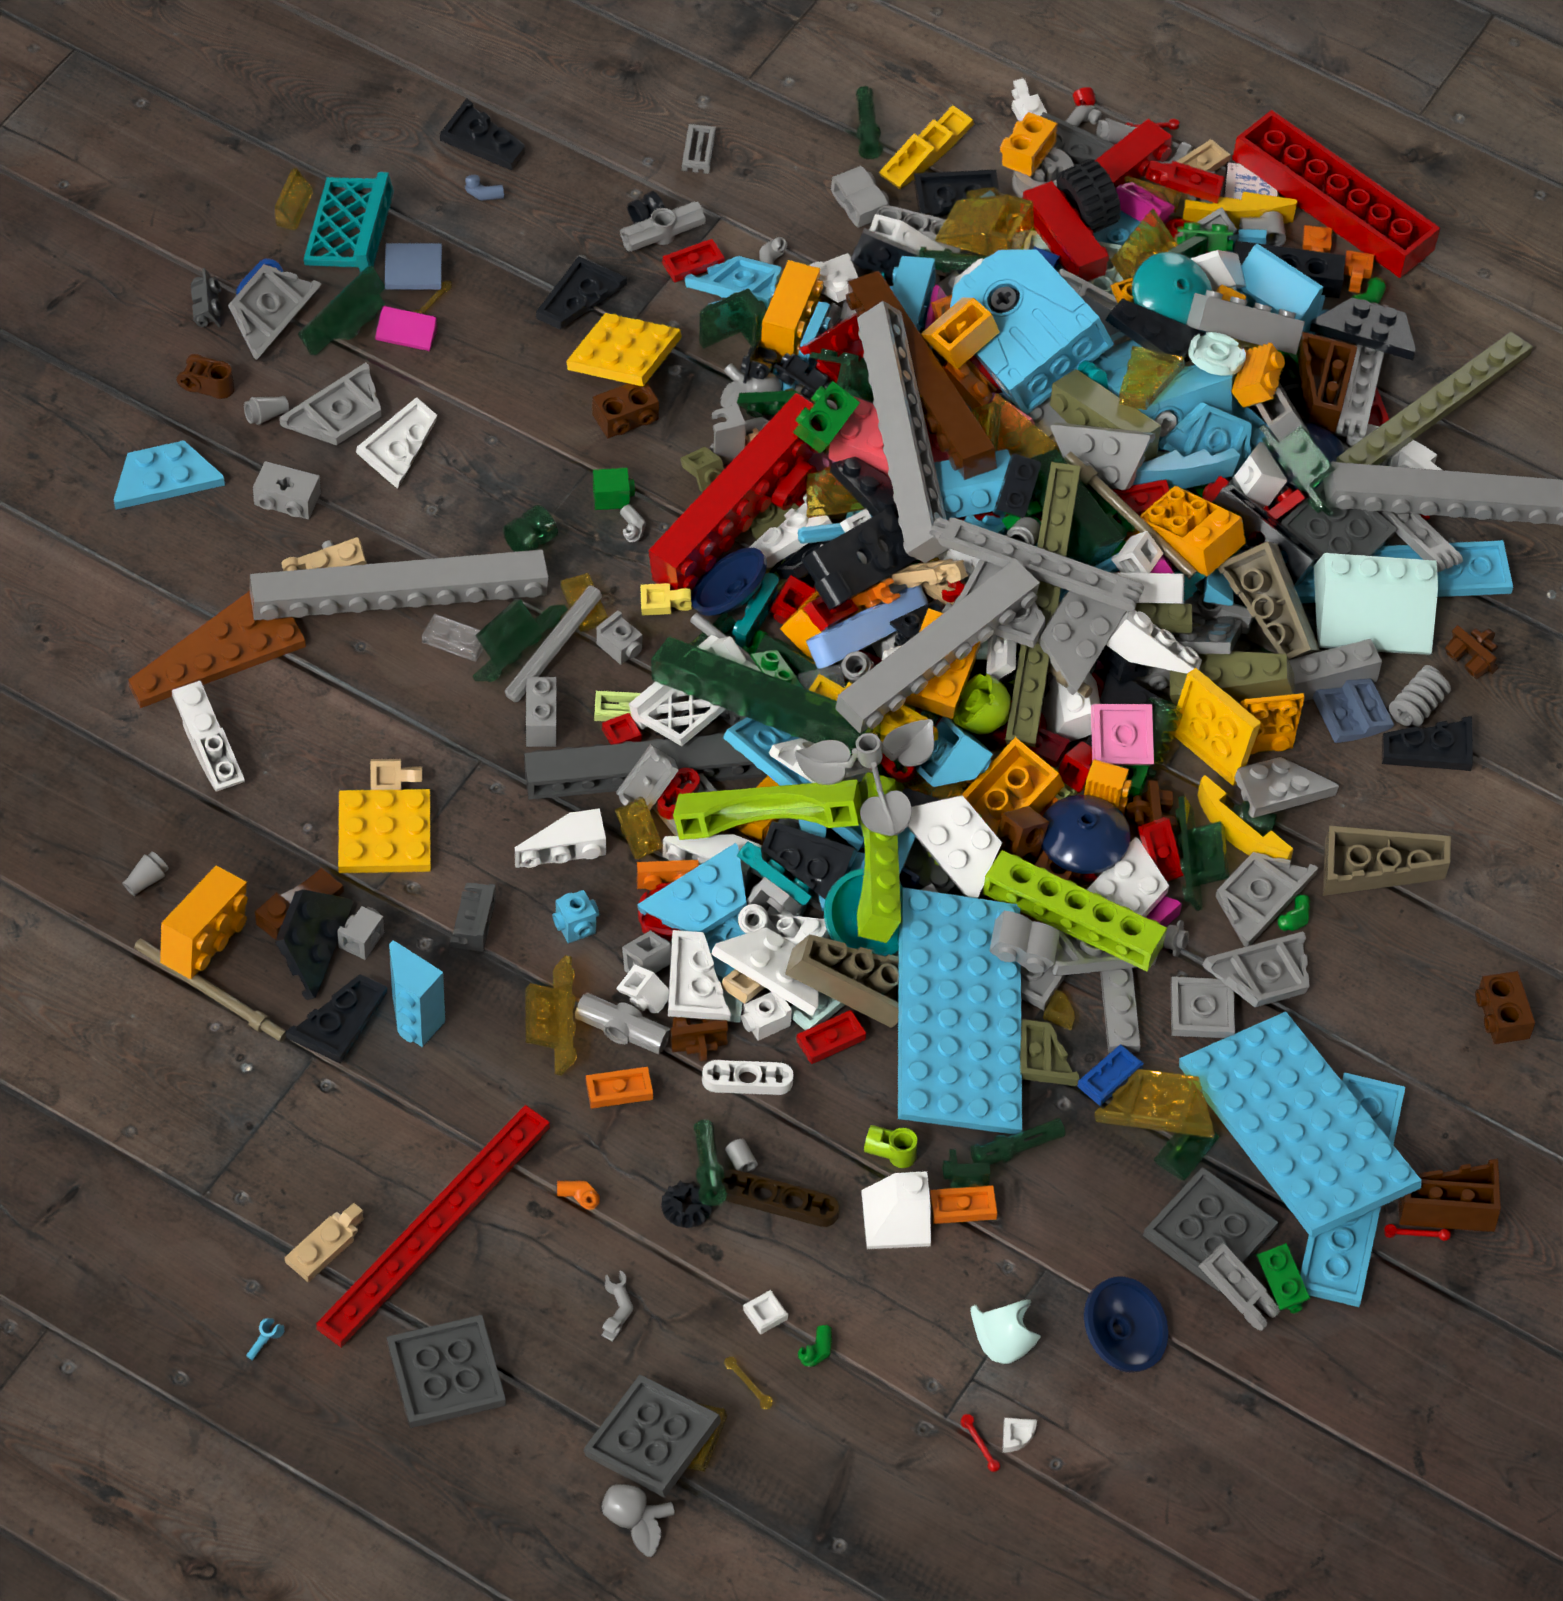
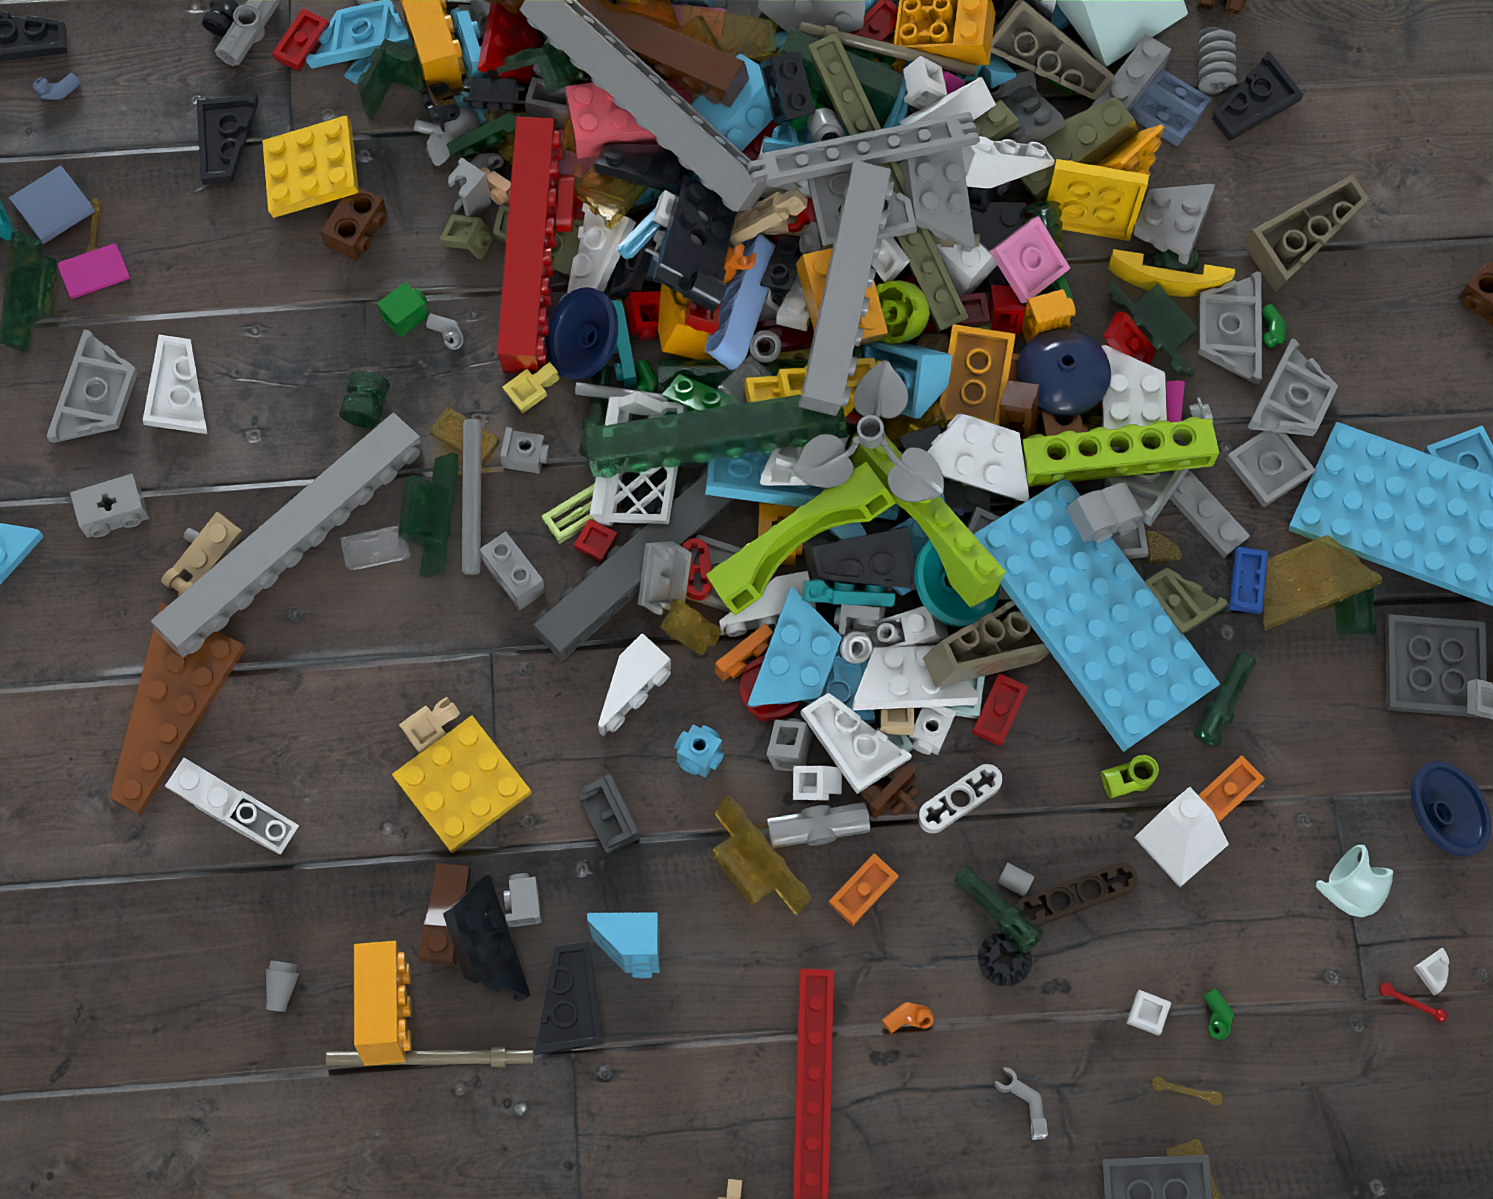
camera: 35 degrees left, 15 degrees up
light grey cone [244,396,289,425] -> none
green brick [793,381,860,453] -> none
clear green bracket [942,1149,991,1188] -> none
reddish brown hips [1125,780,1176,832] -> none

